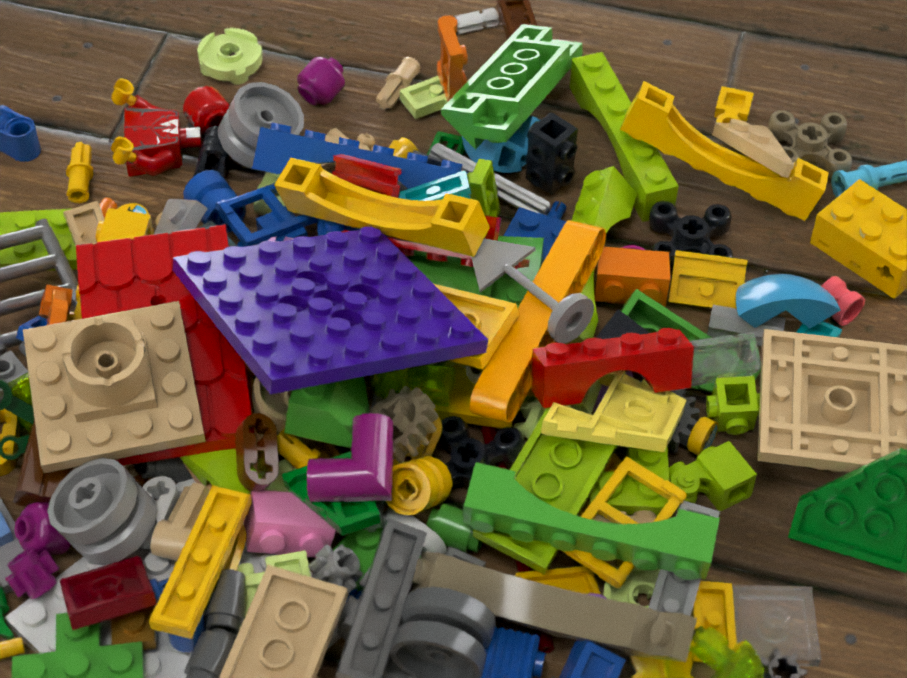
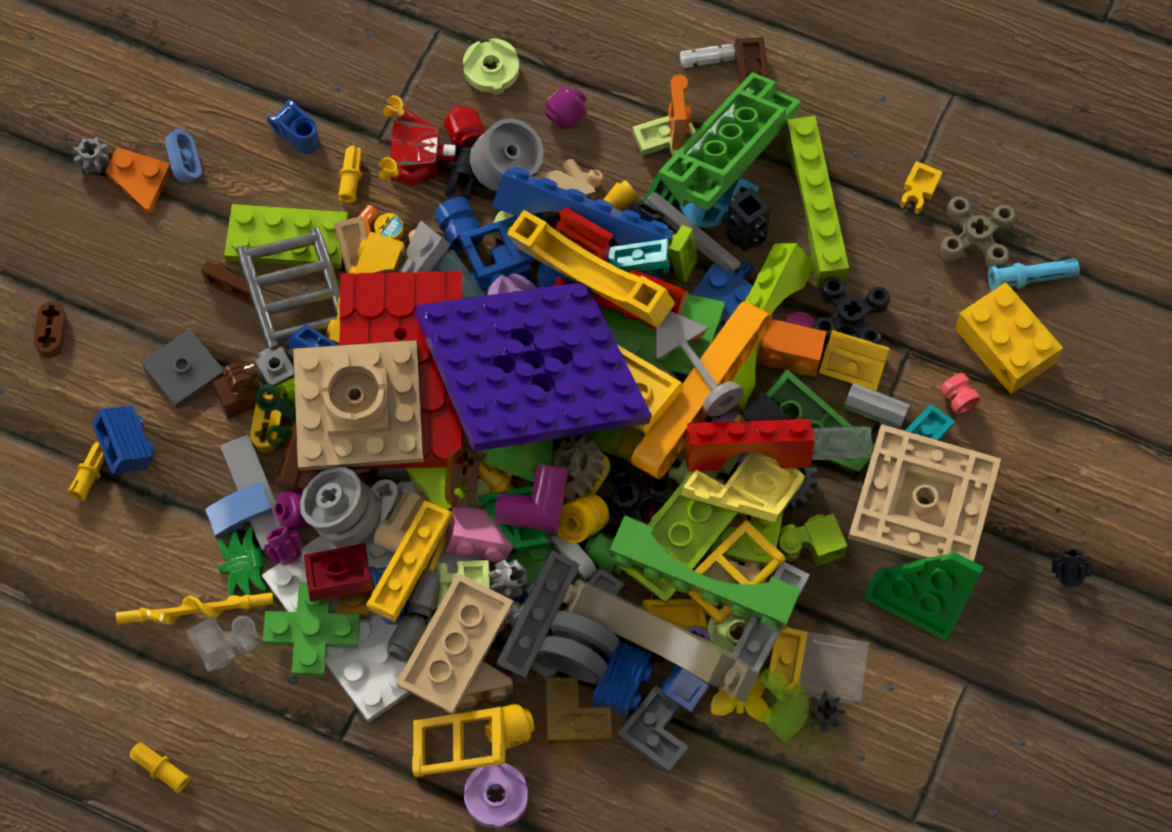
camera: 10 degrees right, 15 degrees up
orange piece [38,284,73,325] -> none
tan axle [376,57,421,110] -> none
yellow arch [620,81,829,221] -> none
yellow tile [687,416,718,455] -> none
lime brick [706,376,760,435] -> none
tan wing [712,119,794,177] -> none
dark azure brick [736,274,841,328] -> none

